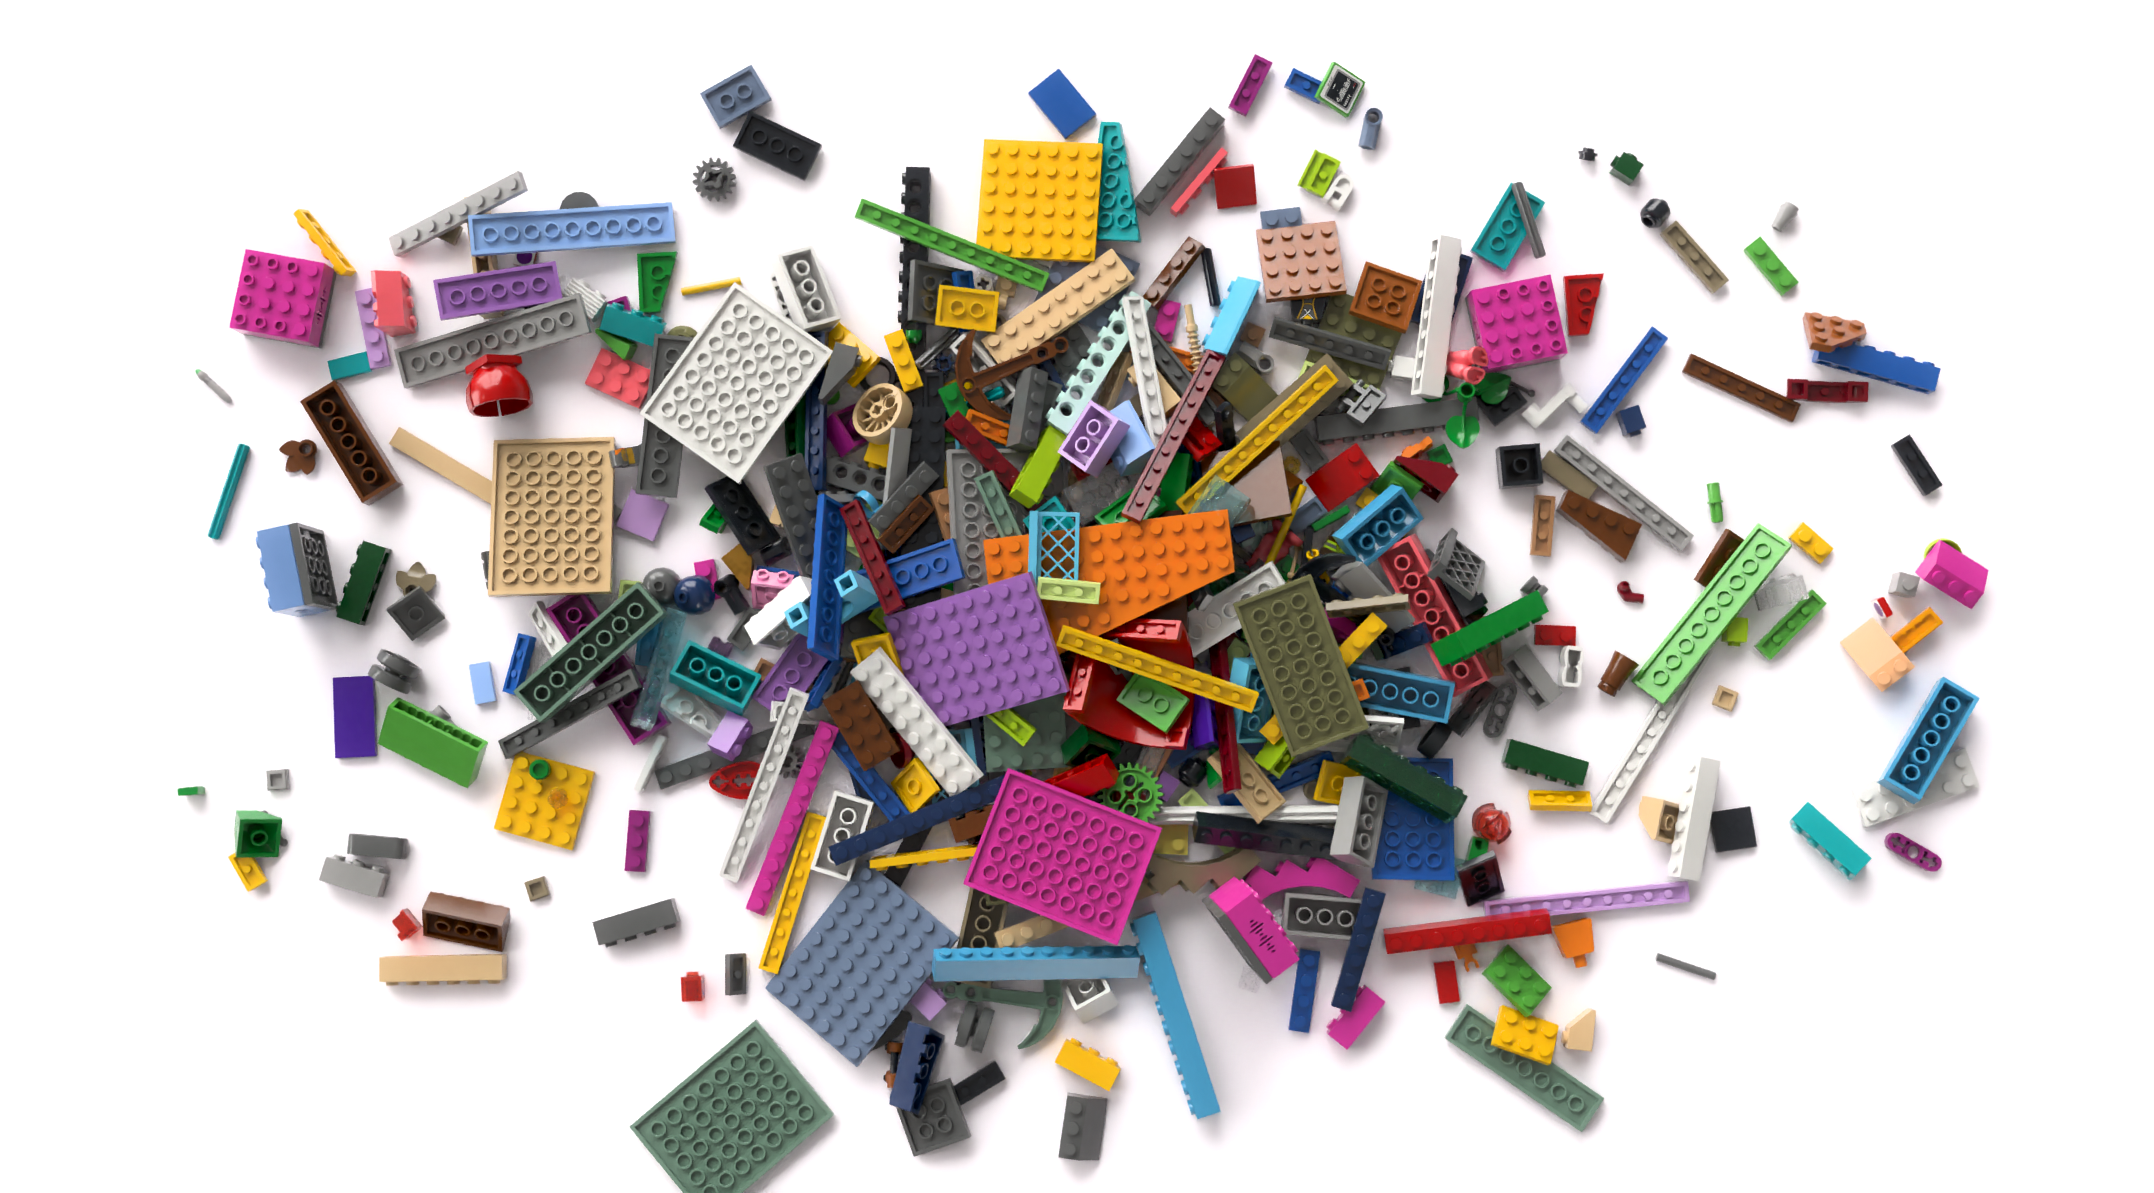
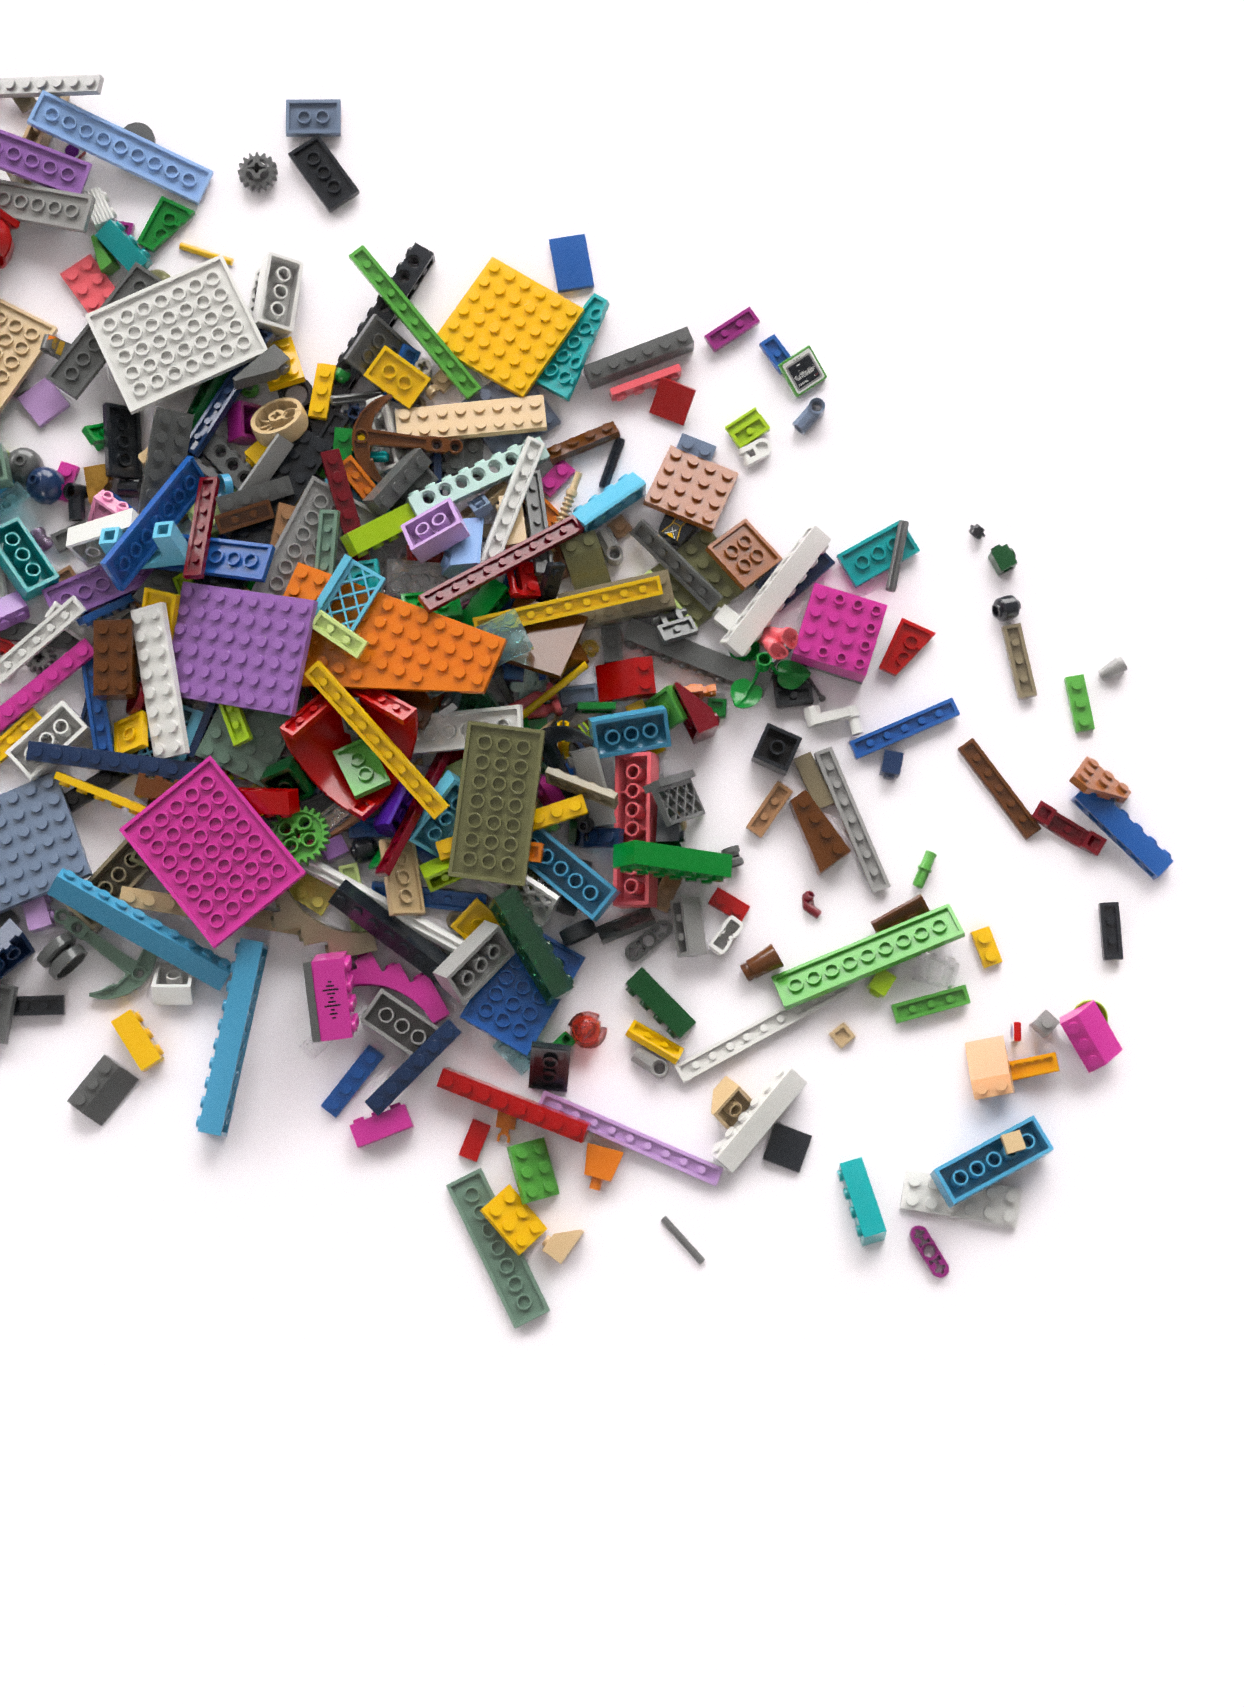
camera: 20 degrees right, 5 degrees down
none -> sand blue plate [467,494,494,518]
none -> light grey piece [631,1046,668,1079]
none -> tan tile [1000,1130,1026,1155]

